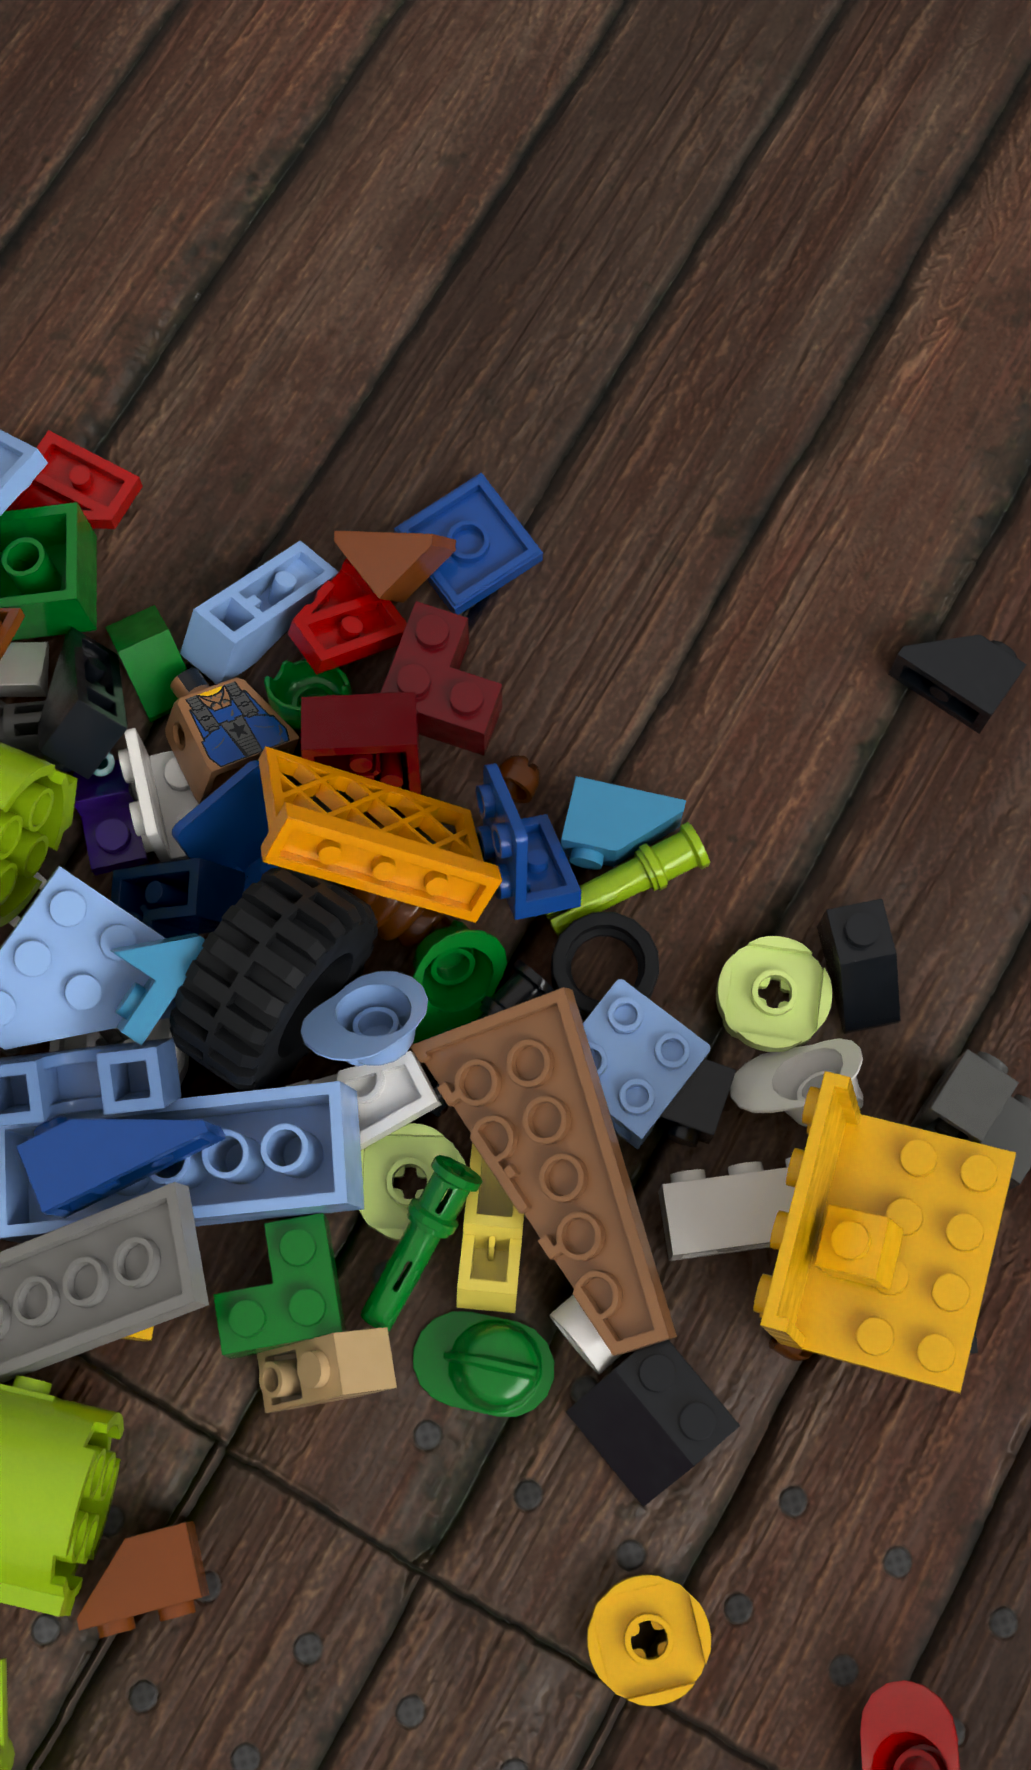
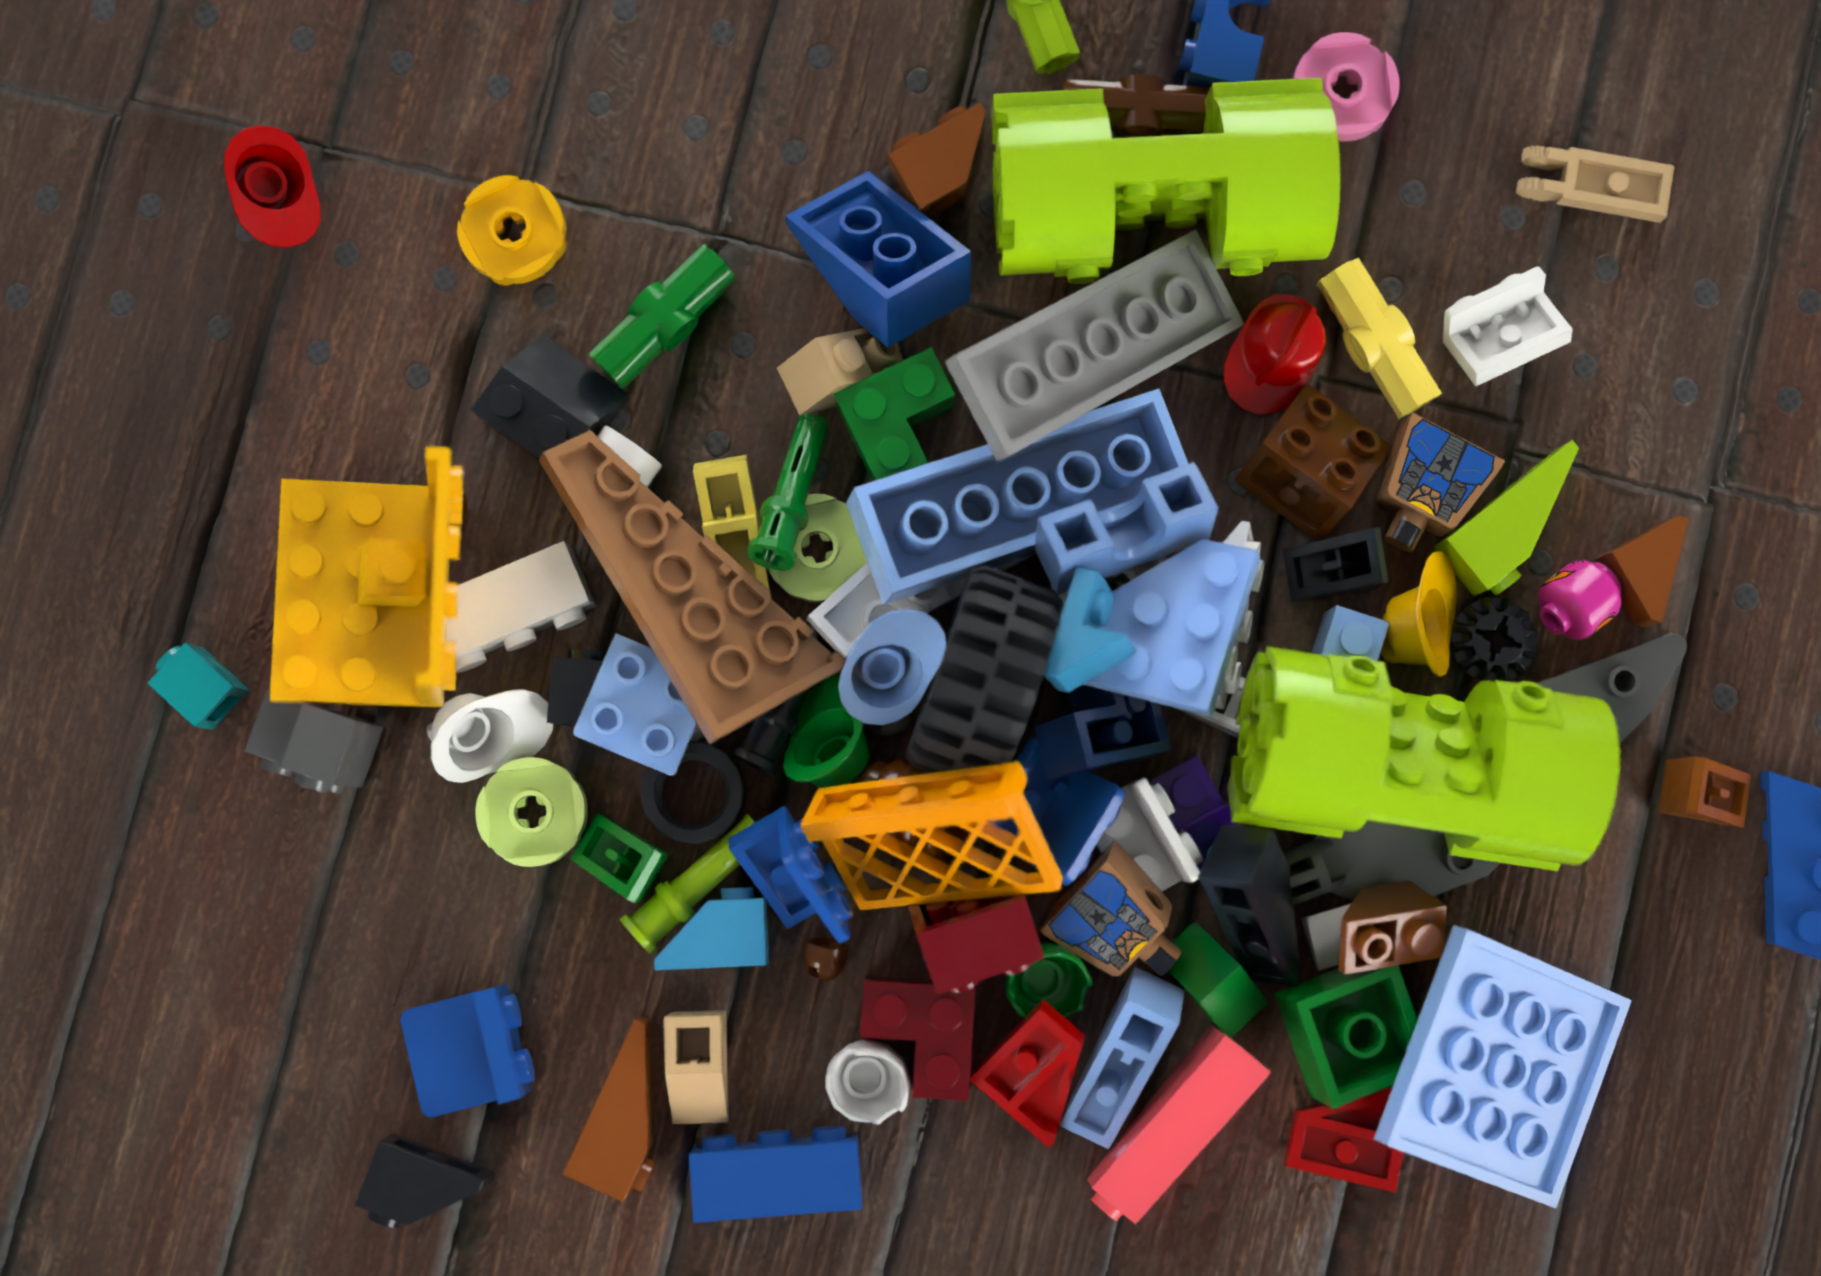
camera: 165 degrees right, 10 degrees up
blue slope [16,1117,226,1218] -> none
dark orange slope [334,531,456,603] -> none
blue tile [394,472,543,615] -> none
green piece [413,1311,554,1417] -> none
black slope [817,899,901,1034] -> none
none -> blue bracket [400,983,535,1117]
none -> dark orange slope [563,1014,656,1203]
none -> green slope [570,812,671,903]
none -> green piece [589,244,736,389]
none -> tan slope [664,1010,729,1124]
none -> blue brick [689,1125,863,1223]
none -> blue slope [785,171,971,348]
none -> white hair [825,1039,911,1125]
none -> coral slope [1087,1025,1271,1225]

